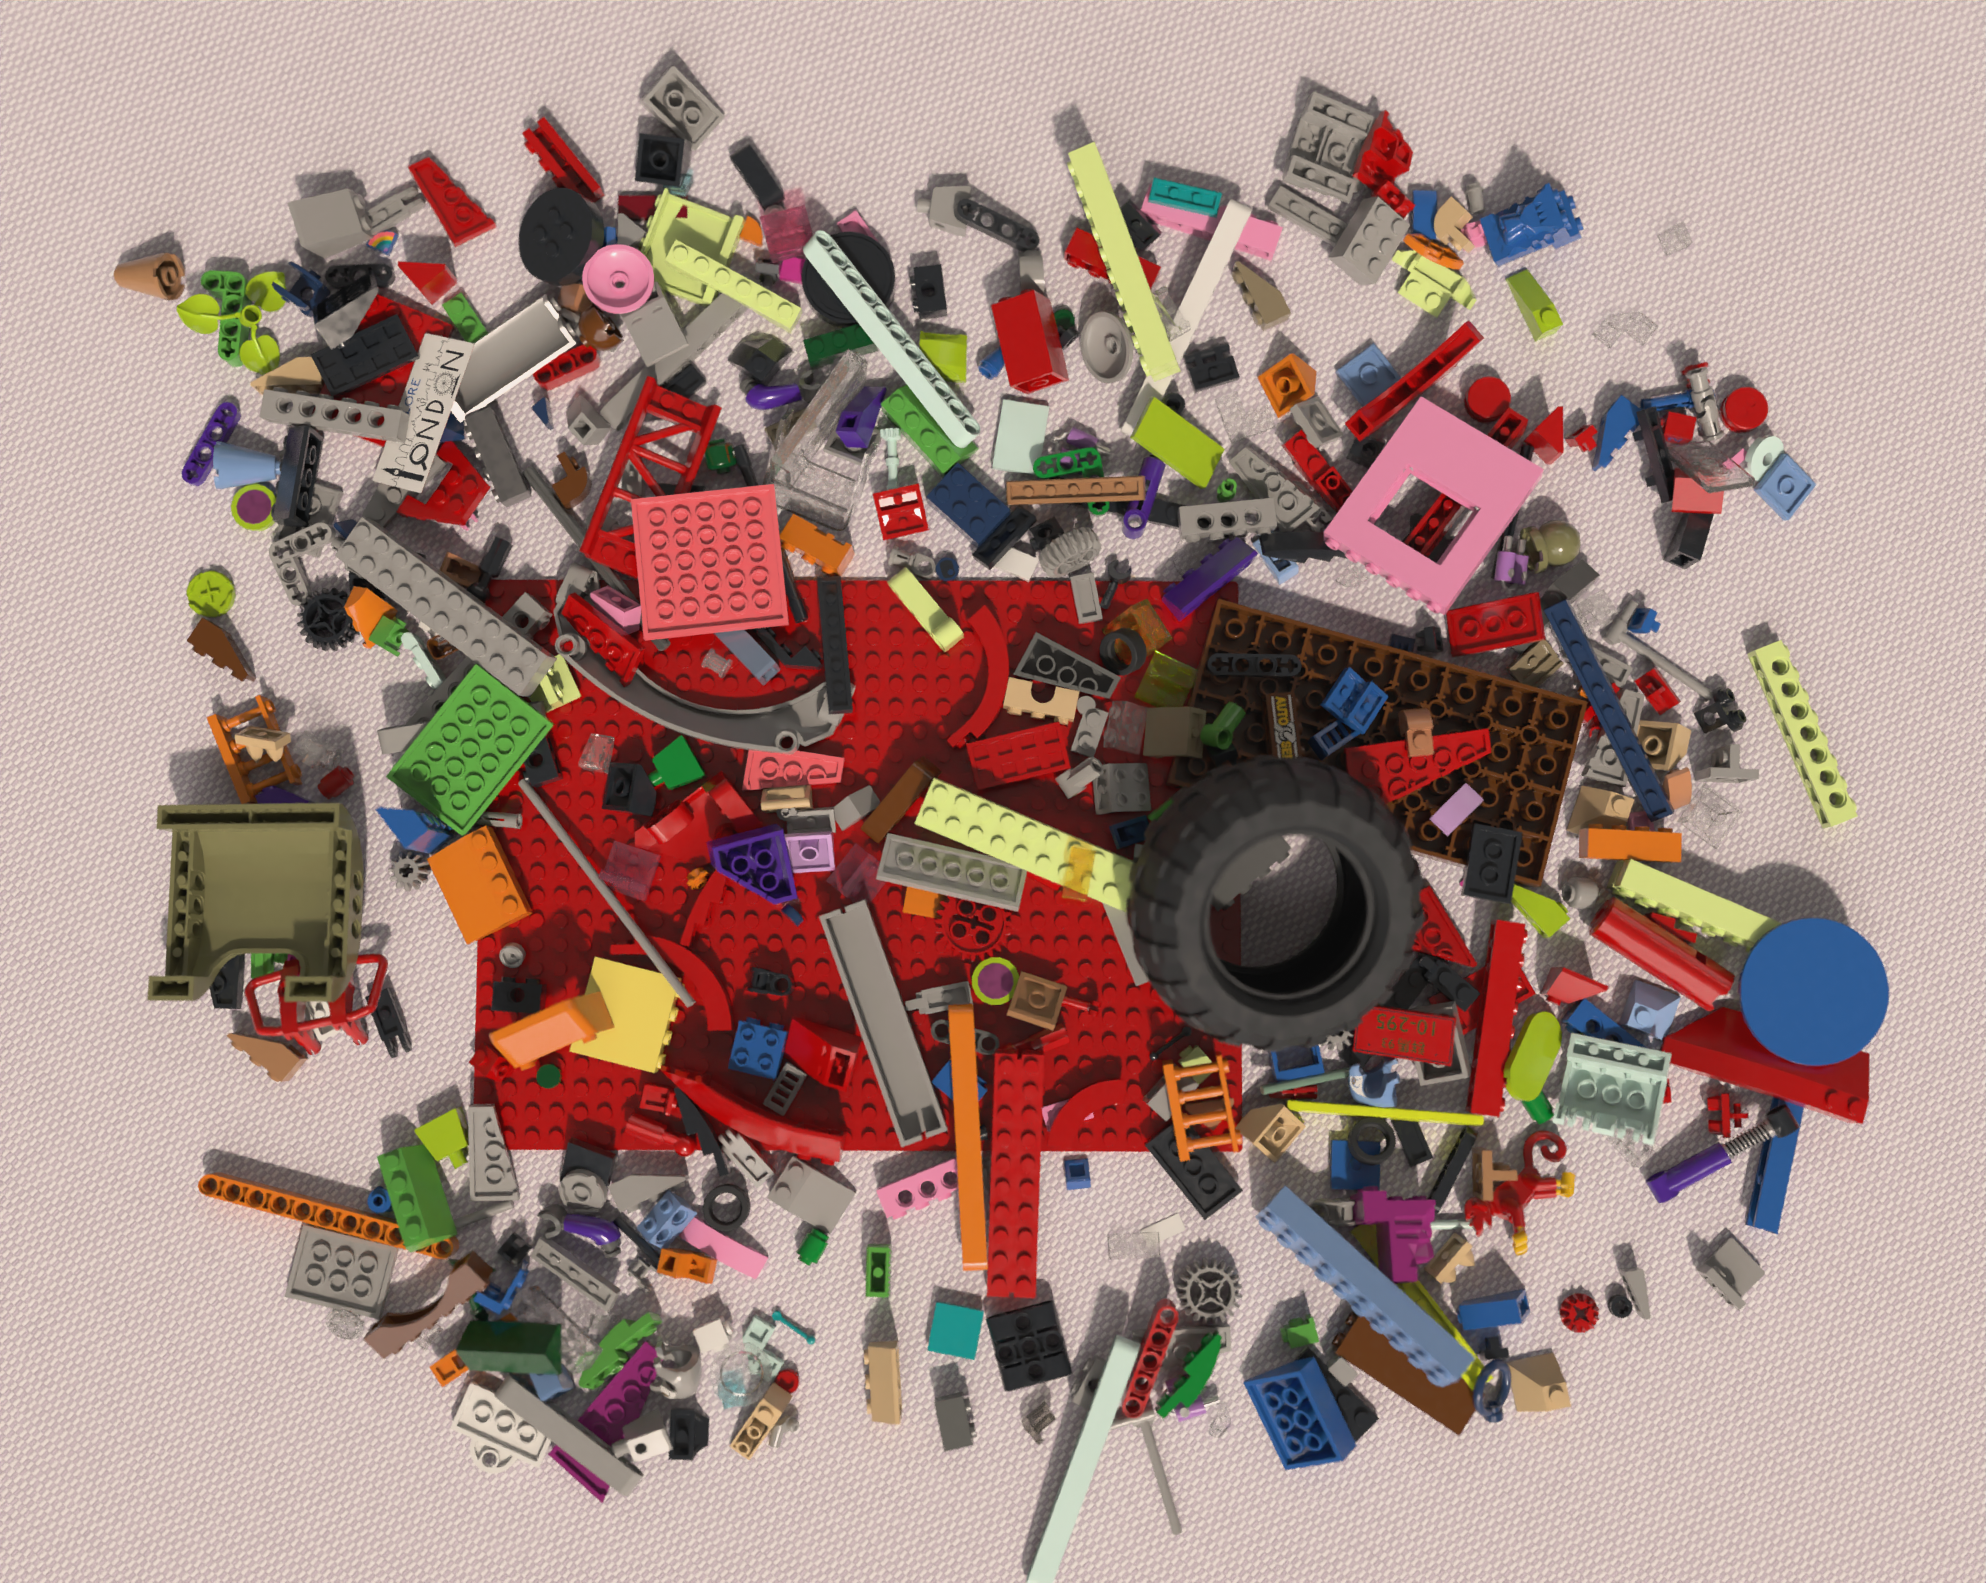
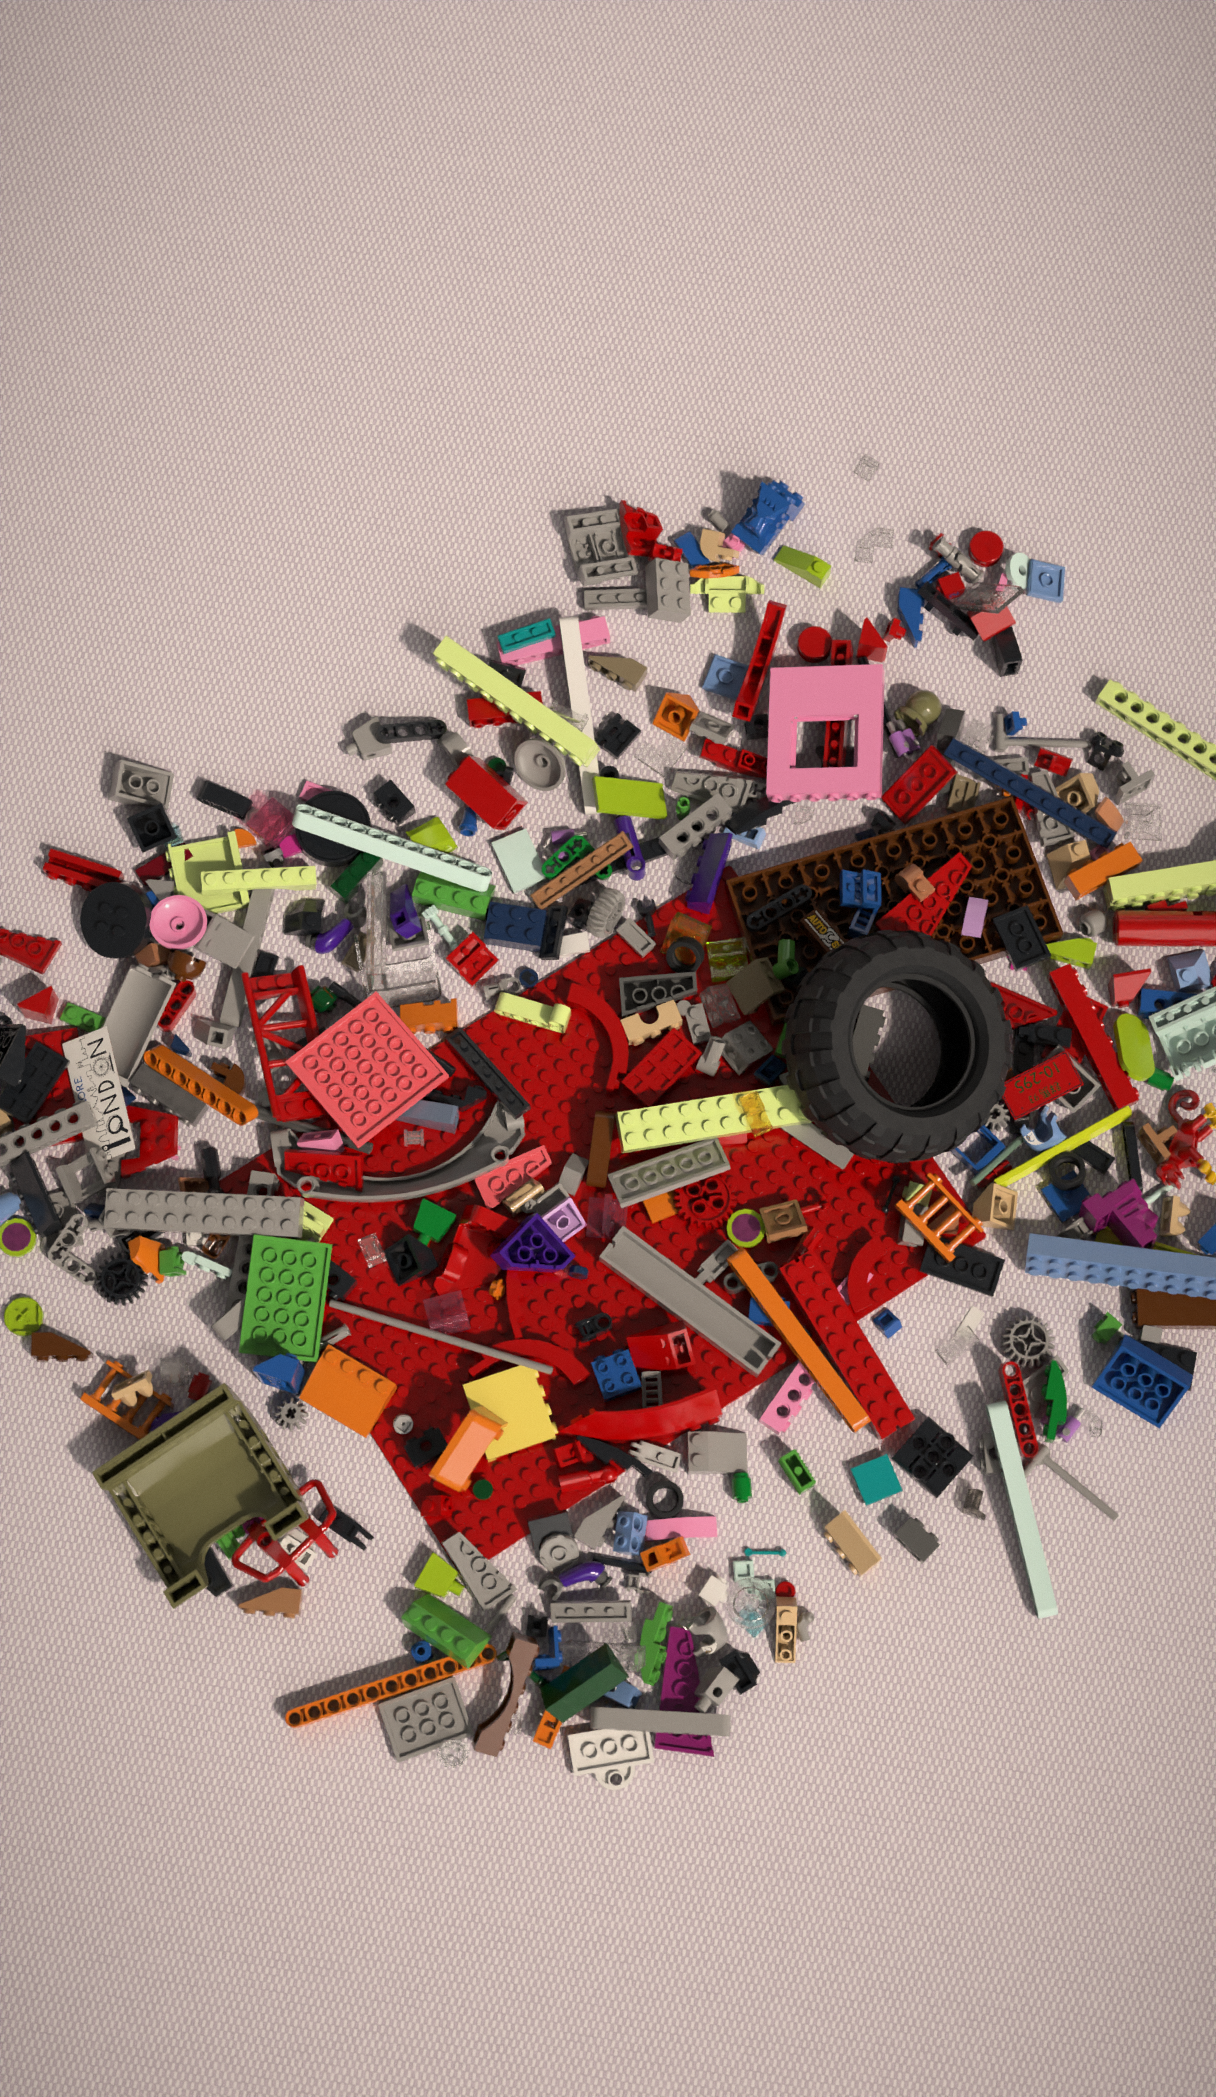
camera: 35 degrees left, 10 degrees down
none -> light grey panel [55,1147,117,1203]
none -> orange beam [144,1045,258,1126]

